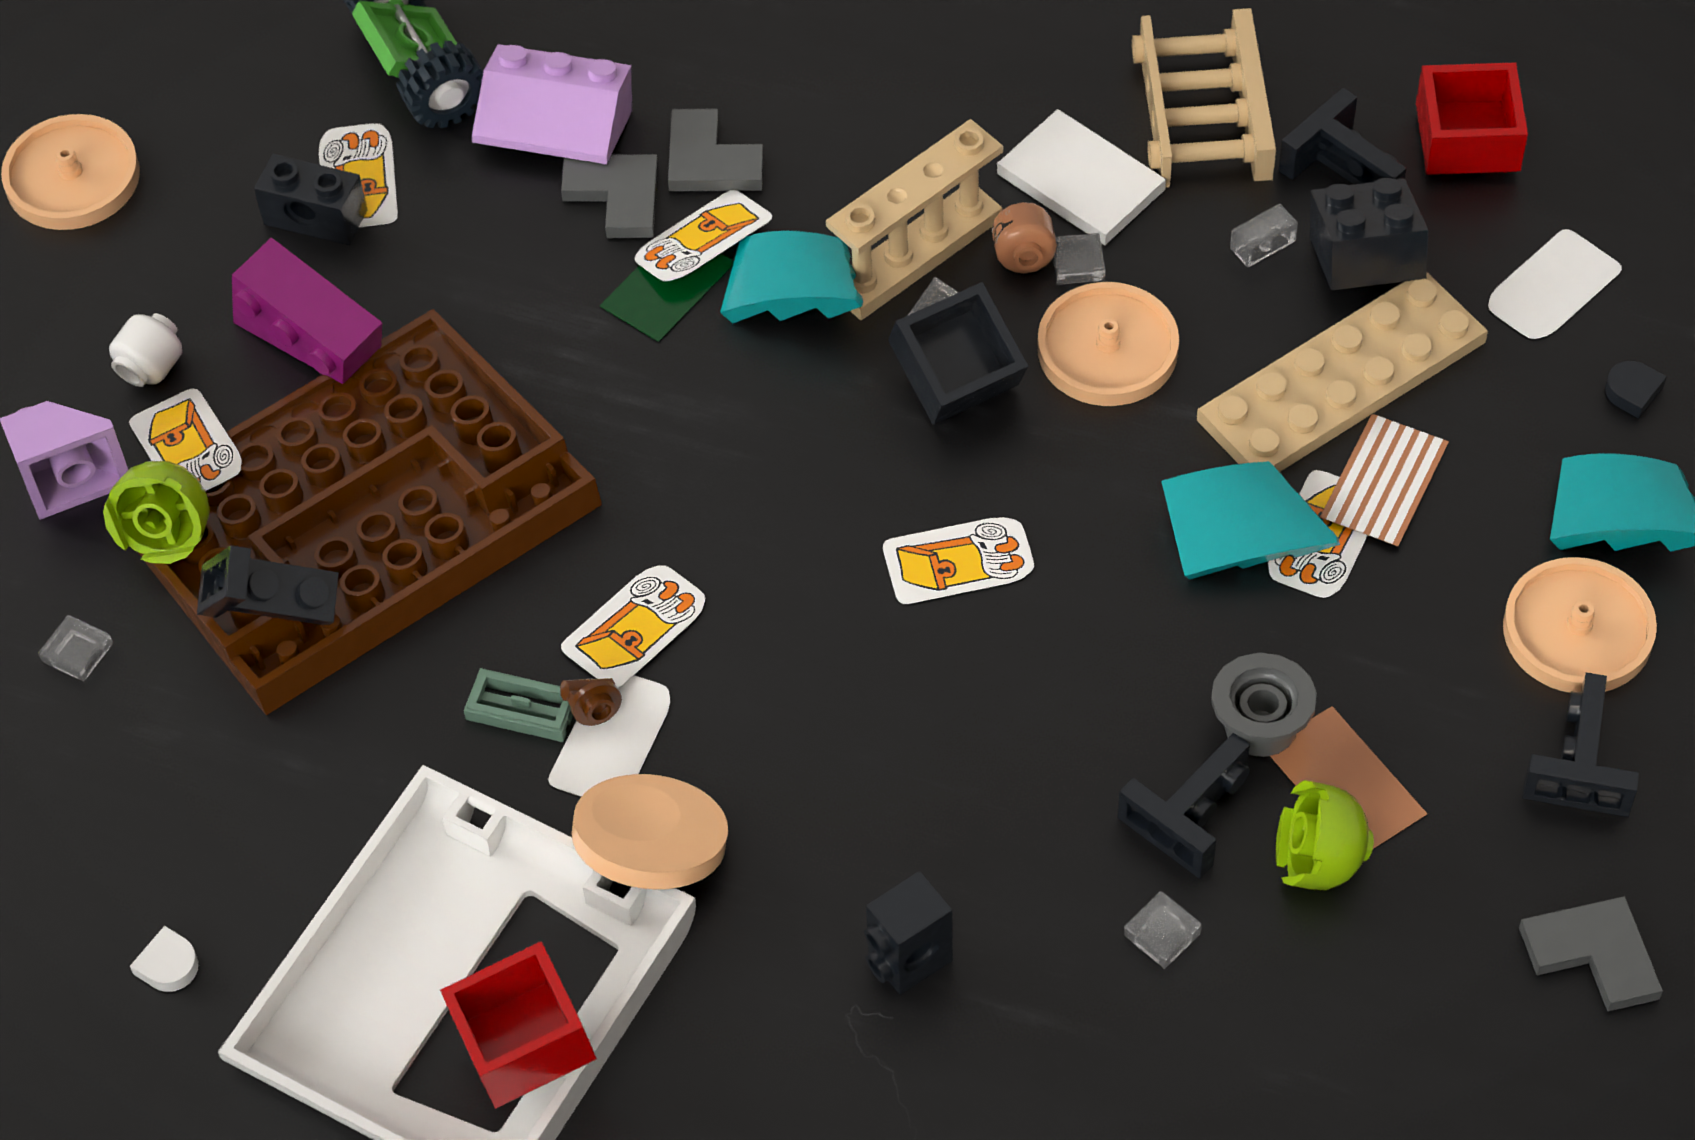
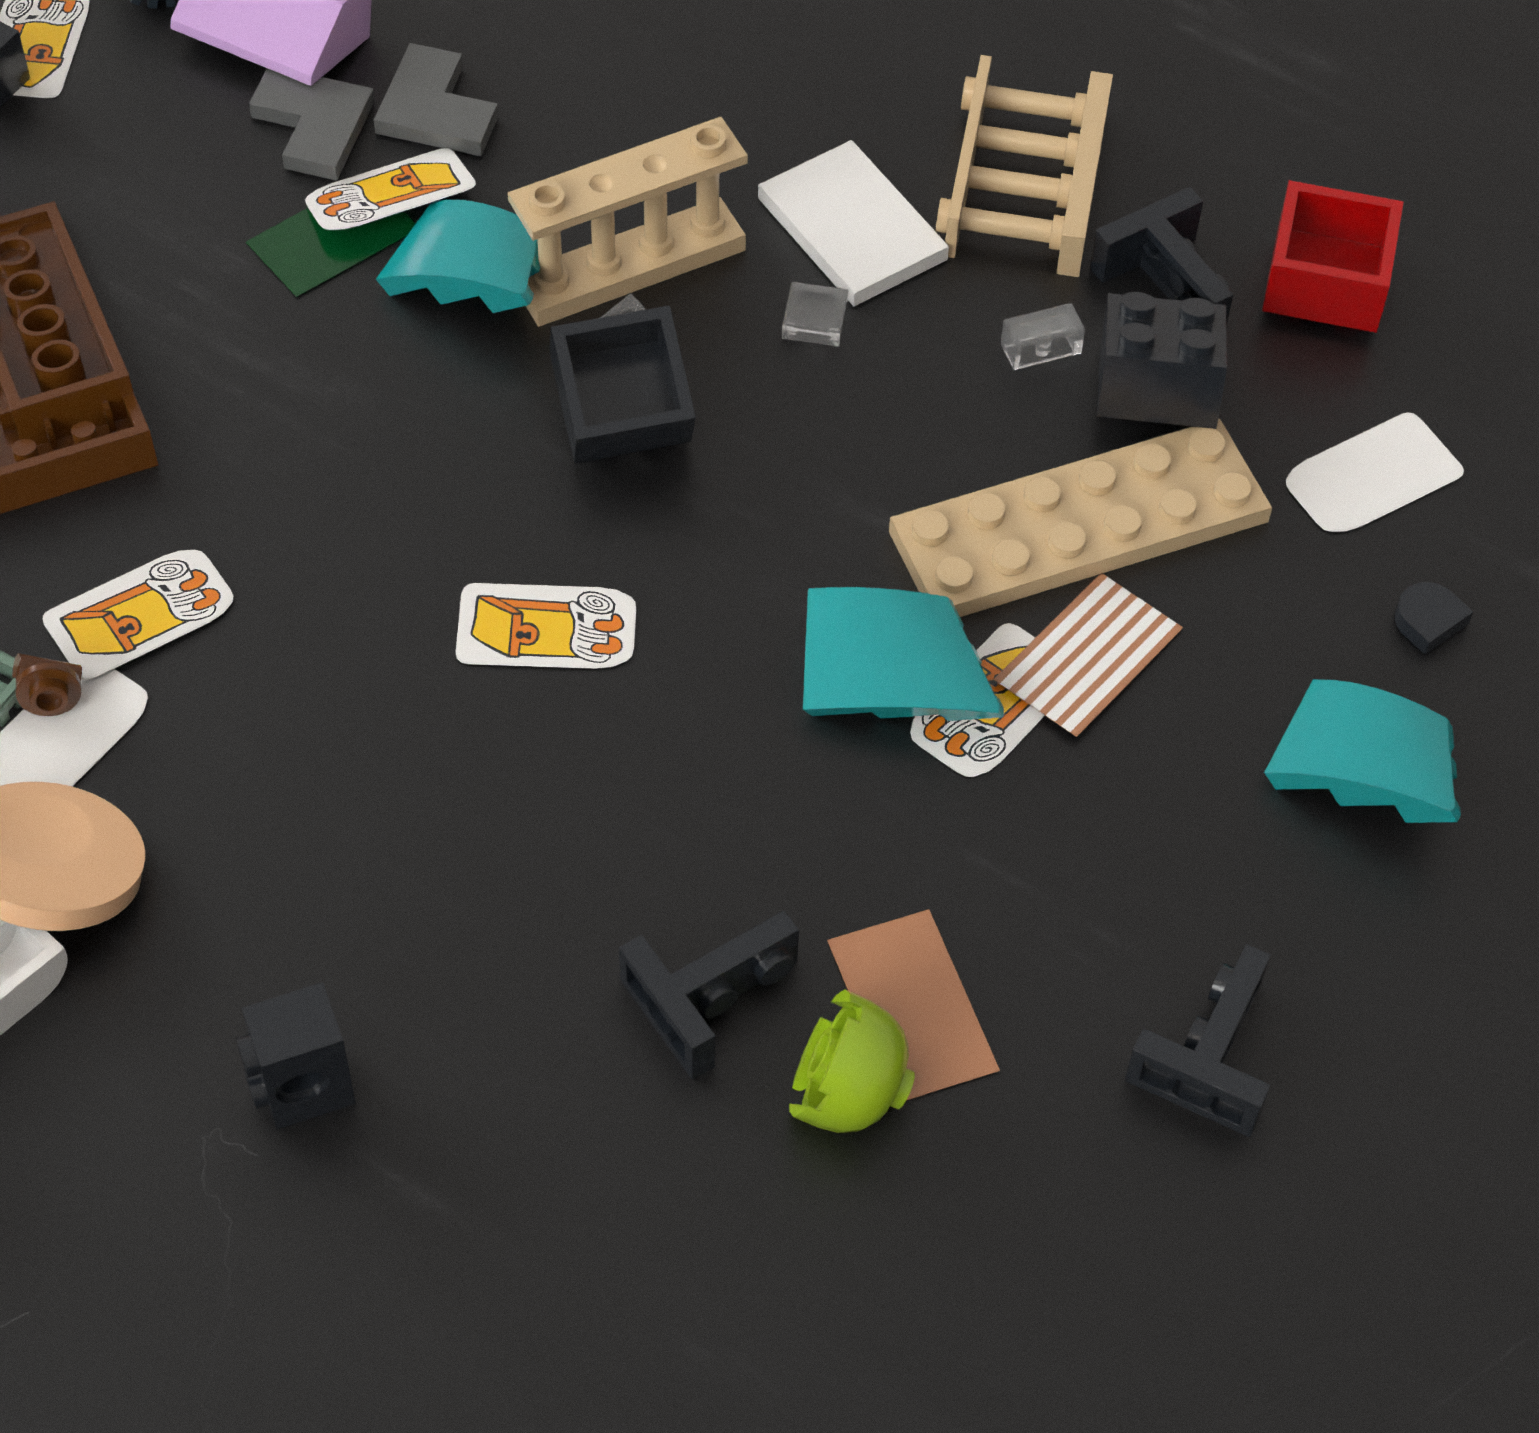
camera: 10 degrees right, 0 degrees up
nougat head [992,202,1057,274] -> none
light nougat piece [1038,282,1179,406] -> none
clear plate [1124,891,1202,969] -> none
dark grey piece [1211,653,1317,757] -> none
light nougat piece [1503,557,1657,693] -> none
dark grey tile [1519,896,1663,1012] -> none

